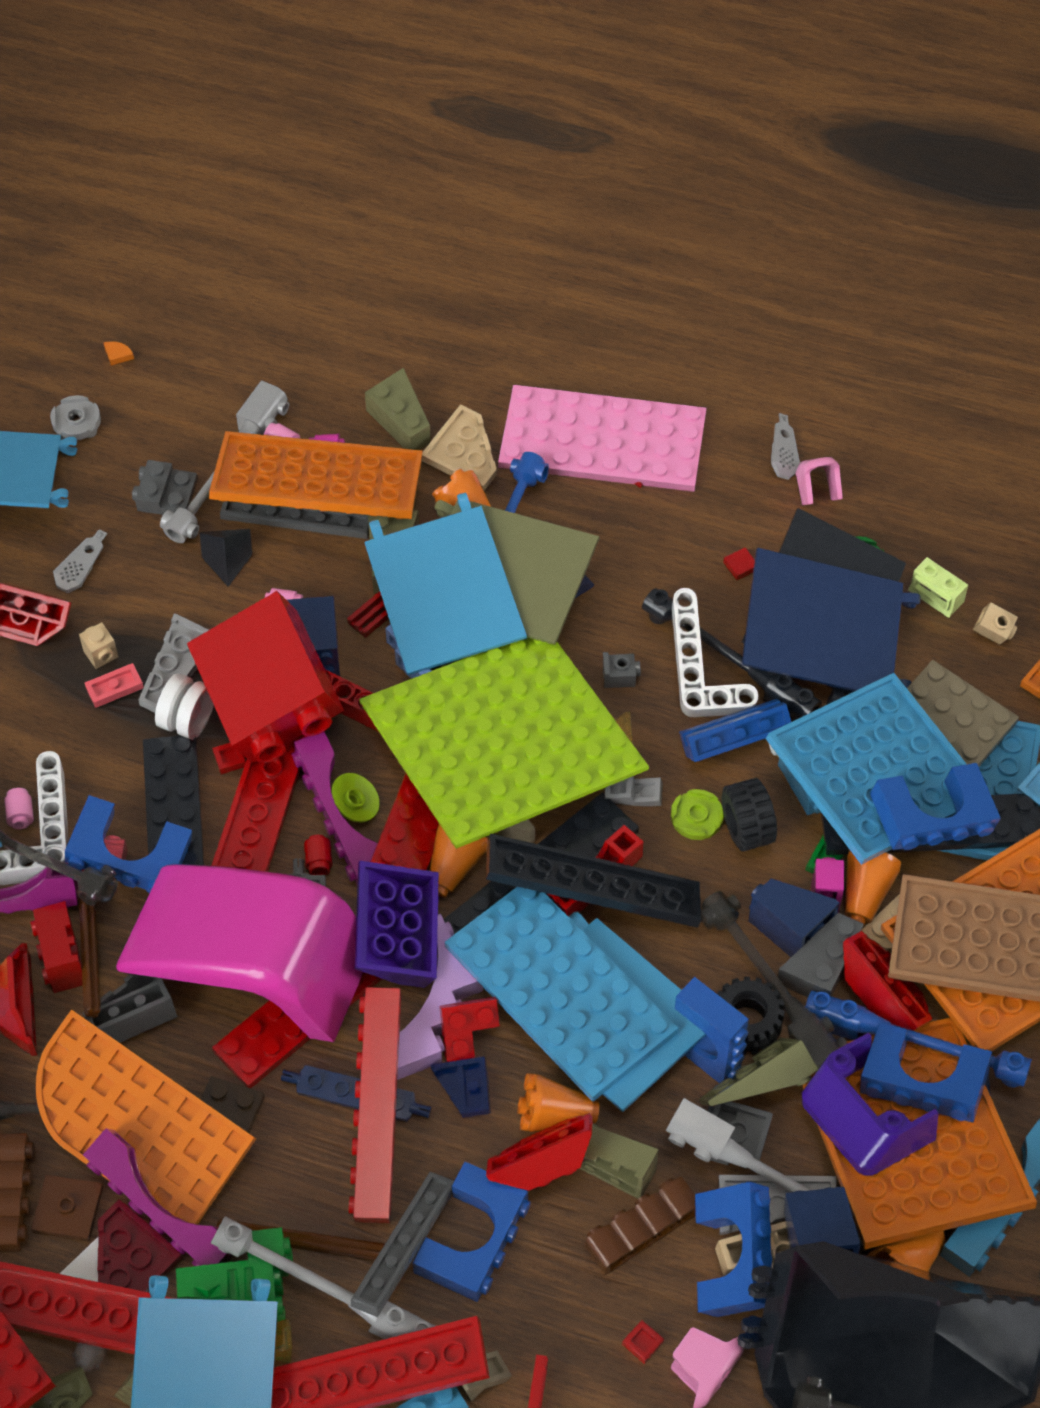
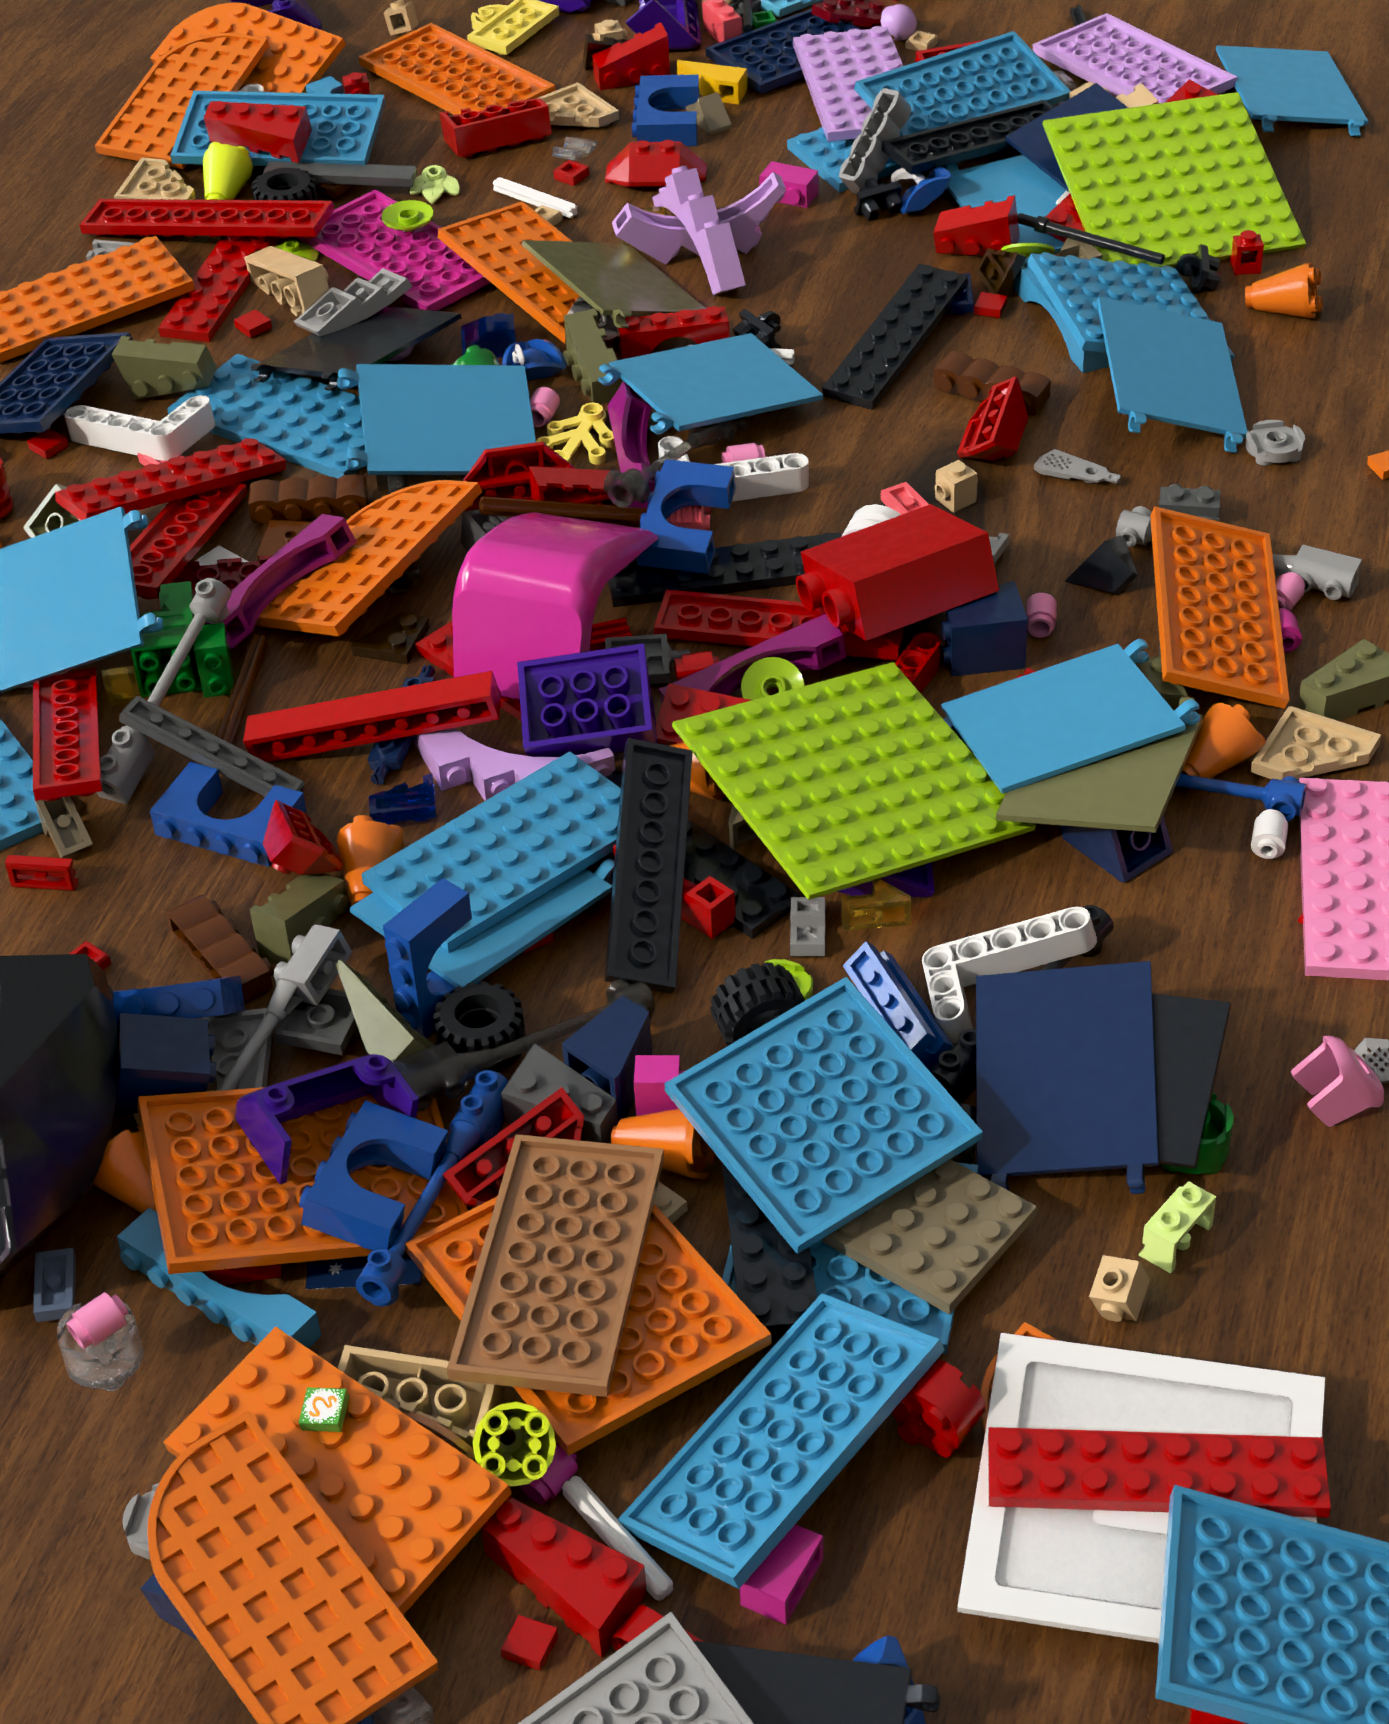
camera: 90 degrees right, 15 degrees down
red plate [439,997,500,1063] -> none
dark grey brick [602,652,641,688] -> none
blue arch [870,763,1001,850] -> none
none -> white brick [1251,809,1288,859]

